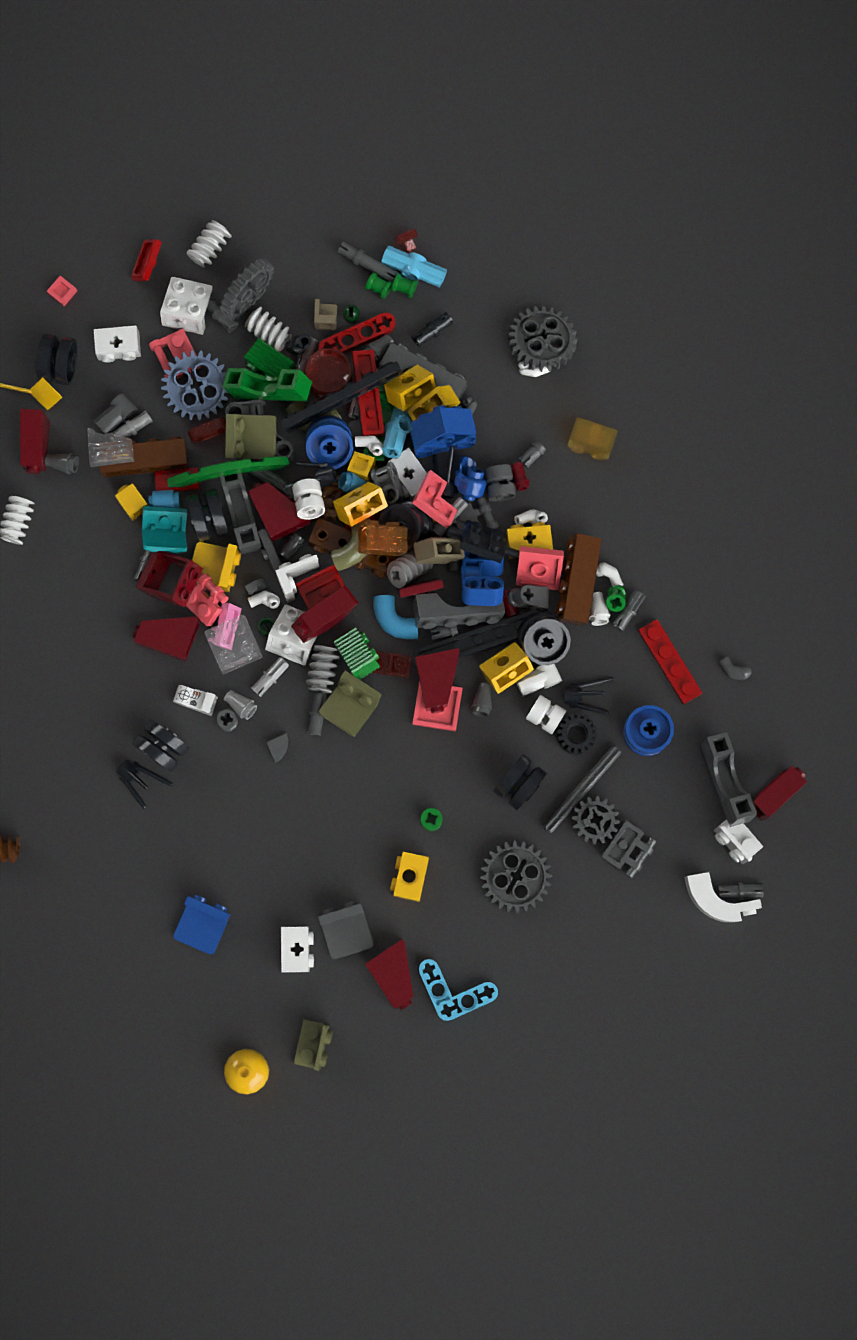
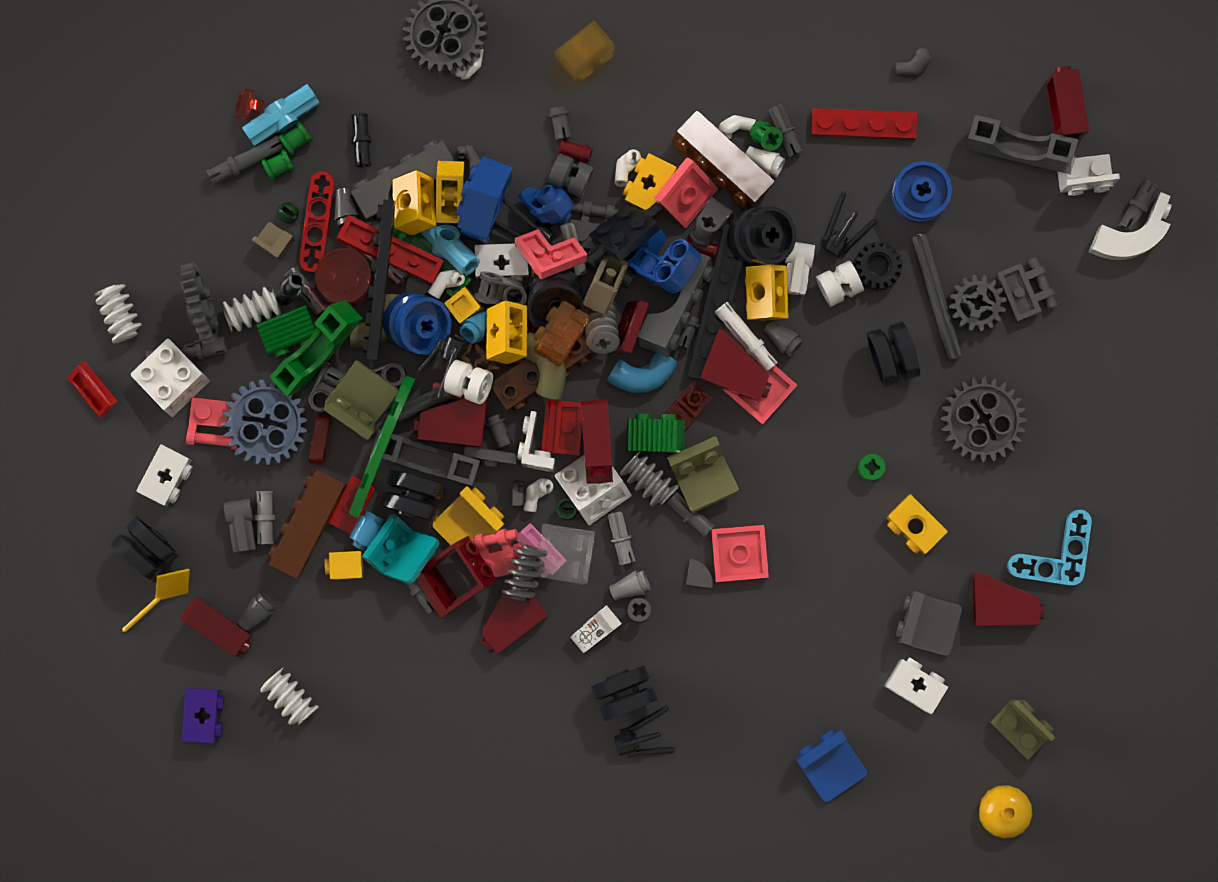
camera: 55 degrees left, 5 degrees up
coral tile [47,276,77,306] -> none
clear wing [87,428,134,467] -> none
none -> dark grey piece [501,543,548,603]
none -> coral plate [711,525,769,582]
none -> white pin [714,302,778,372]

